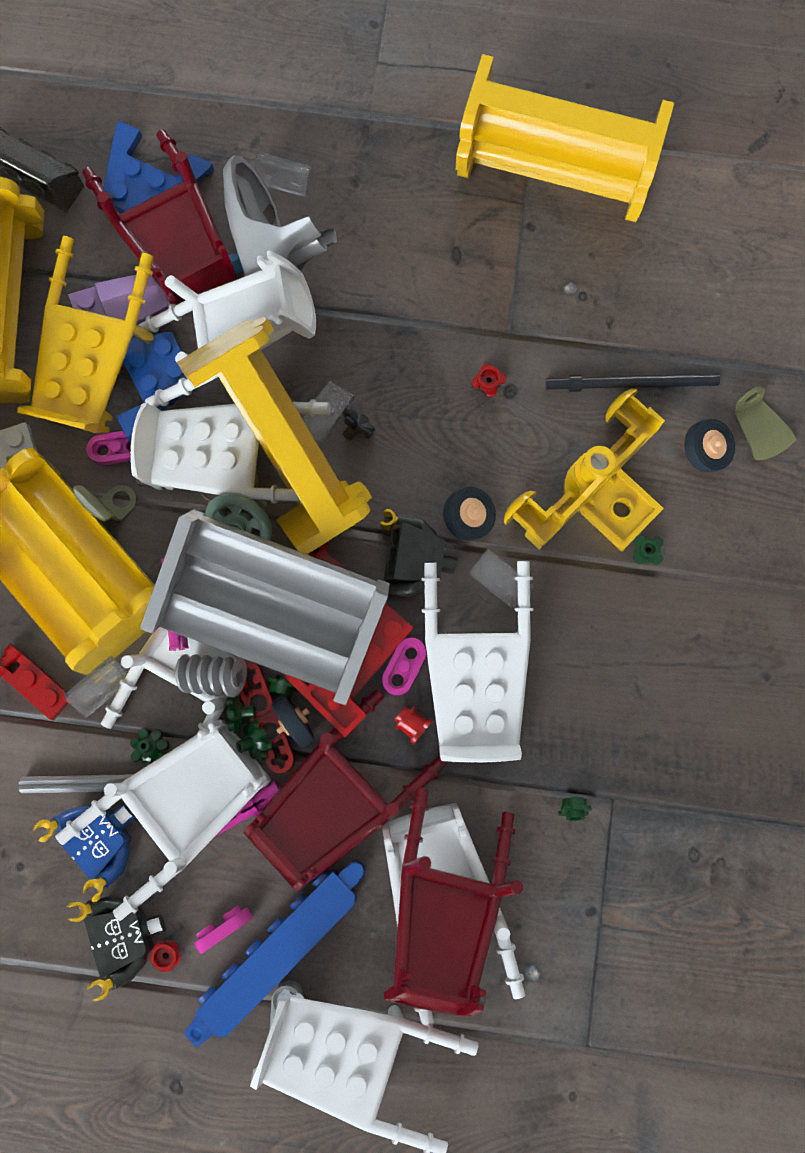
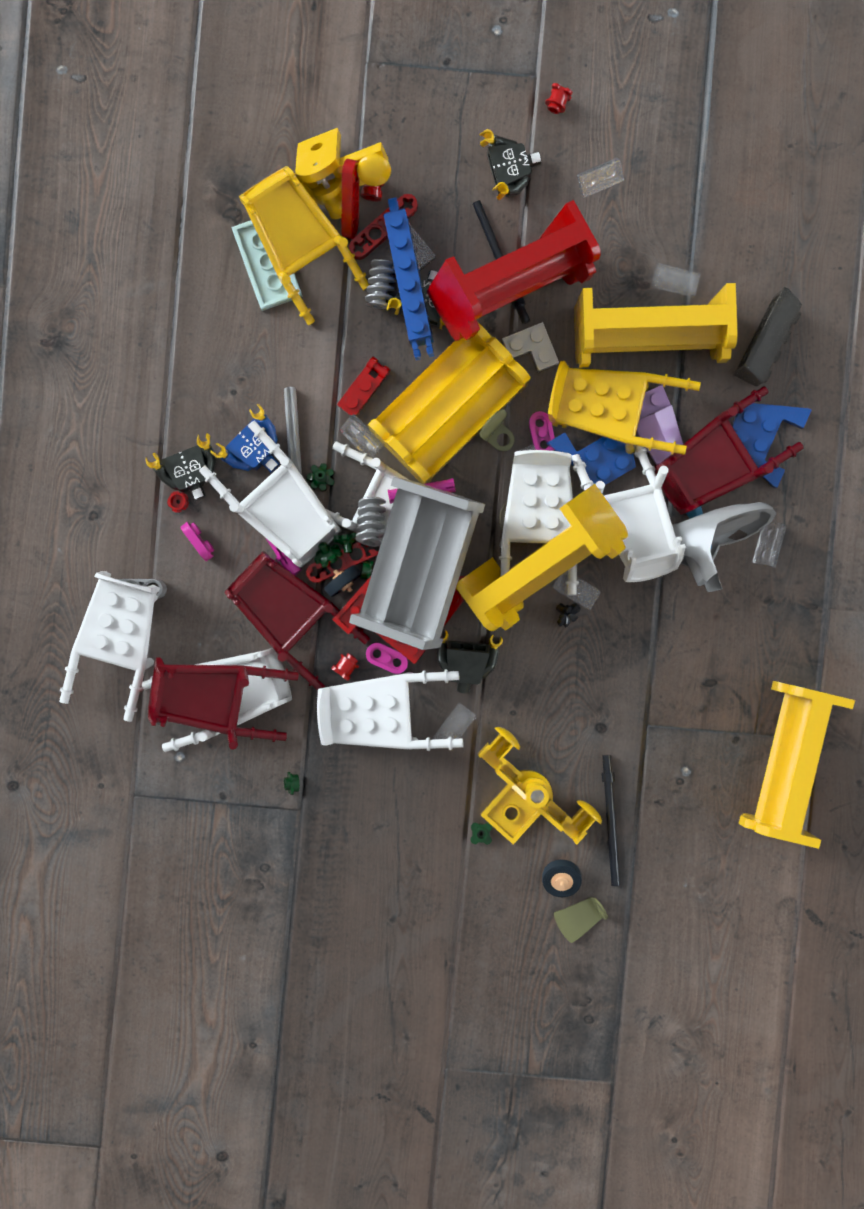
camera: 80 degrees right, 10 degrees up
blue hinge [184,860,366,1048] -> none
sand green plate [205,493,272,541] -> none
black wheel [443,487,496,541] -> none
red plate [472,364,506,397] -> none

